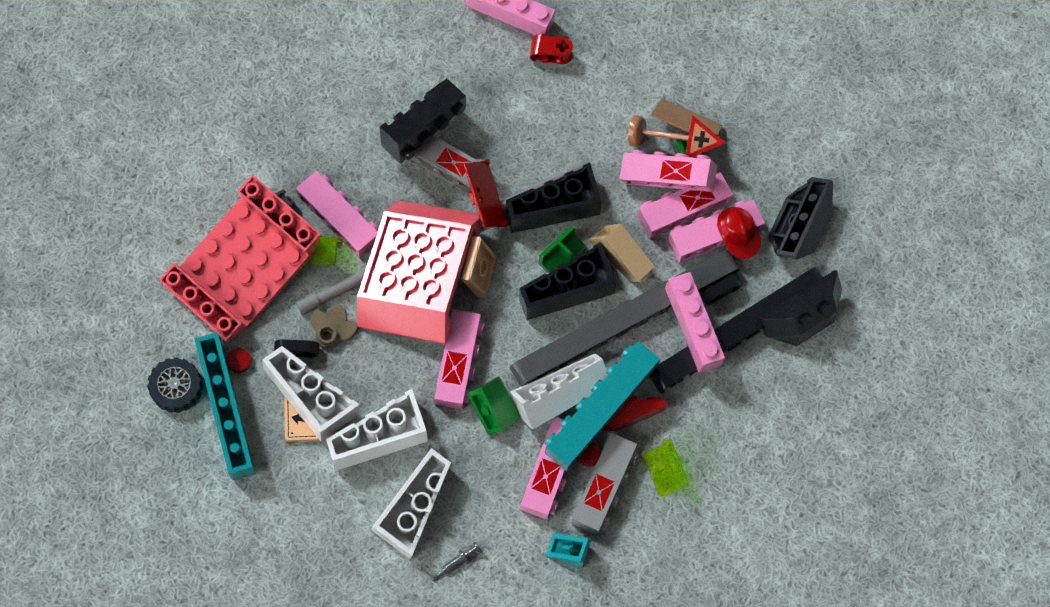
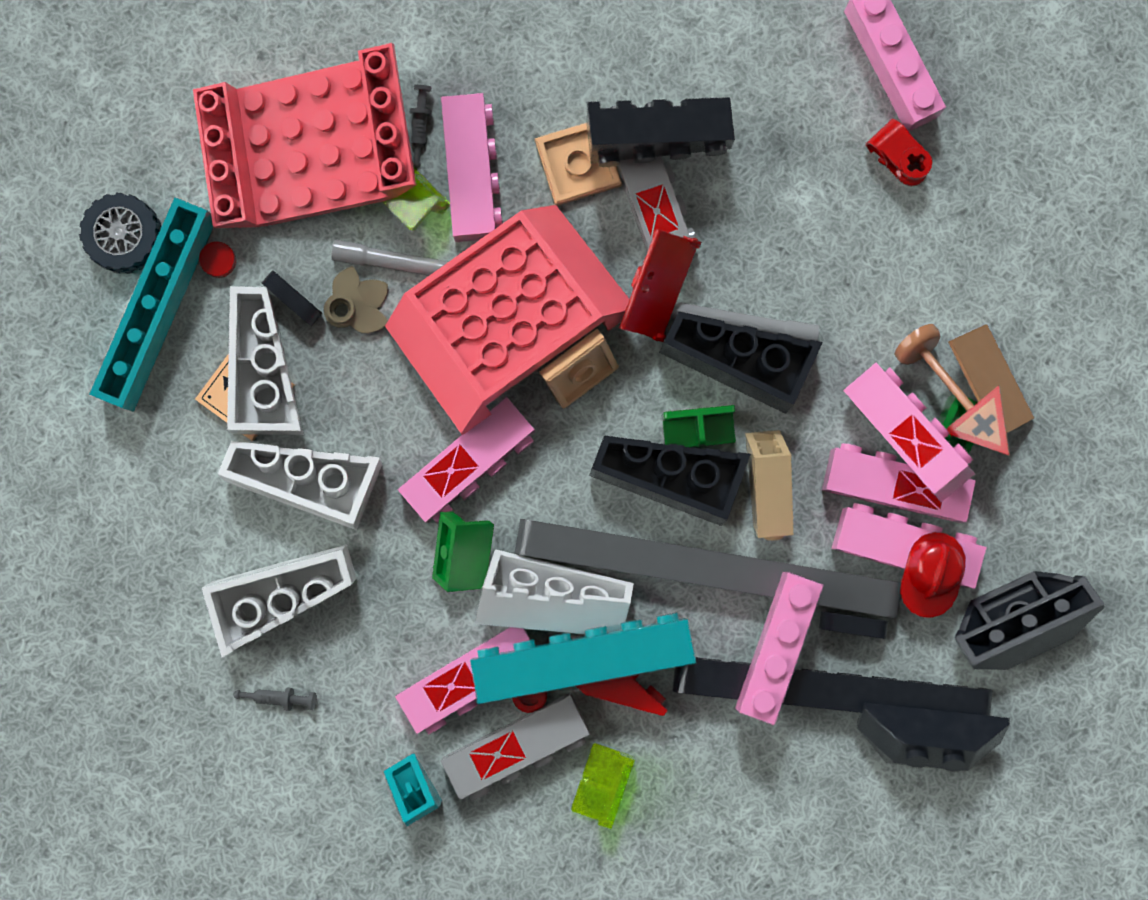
camera: 45 degrees right, 15 degrees up
none -> light nougat tile [535,123,622,206]

